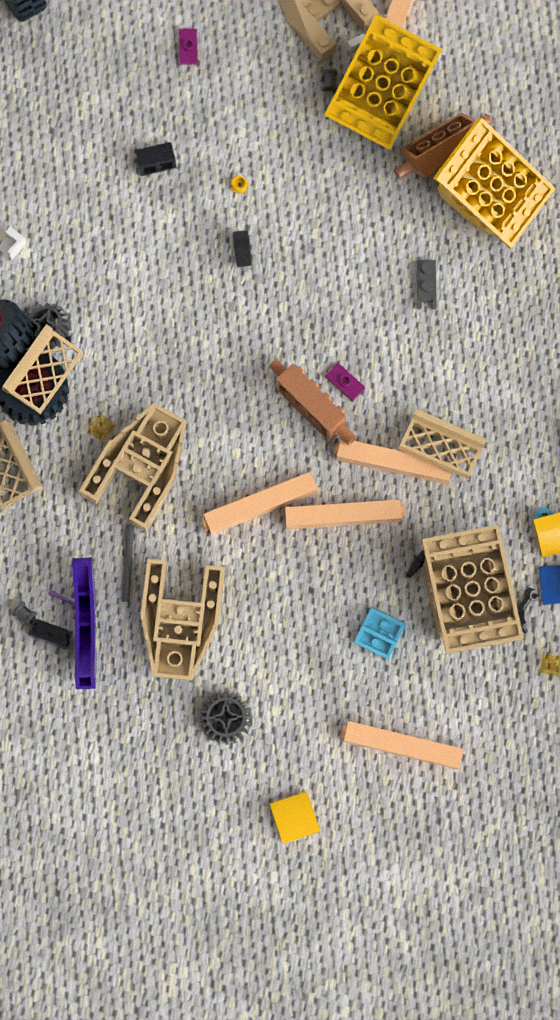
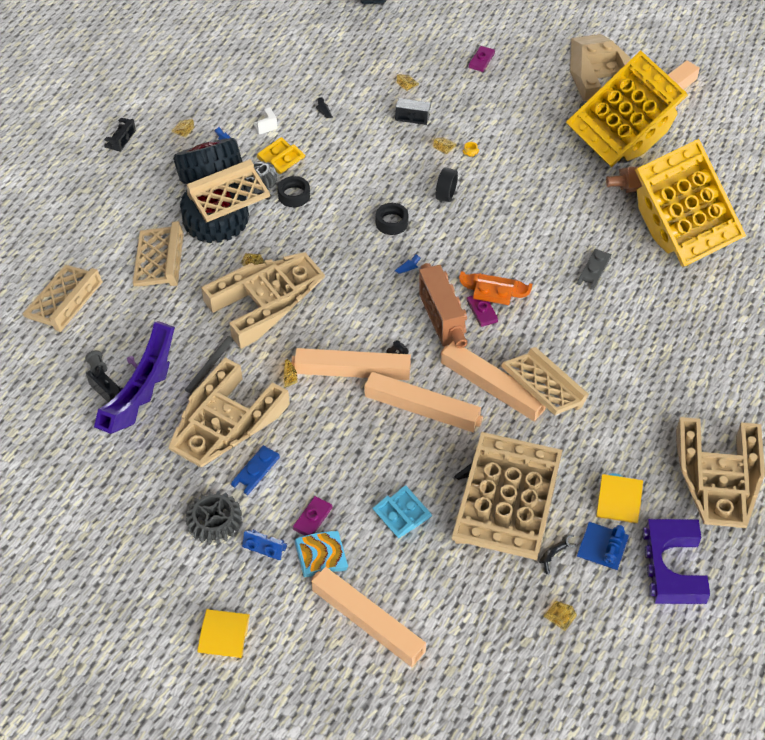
camera: 30 degrees right, 25 degrees down
none -> blue hinge [231,445,280,495]
none -> blue hinge [242,529,287,560]
none -> yellow slope [257,137,305,174]
none -> black tyre [277,176,310,208]
none -> clear yellow slope [284,359,298,388]
none -> magenta plate [293,496,333,536]
none -> slope [295,531,348,577]
none -> black bar [316,97,333,118]
none -> black tyre [375,202,409,235]
none -> black plate [386,340,409,354]
none -> blue bar [394,254,421,274]
none -> clear yellow slope [397,74,419,91]
none -> clear yellow slope [433,137,457,154]
none -> orange plate [459,271,533,305]

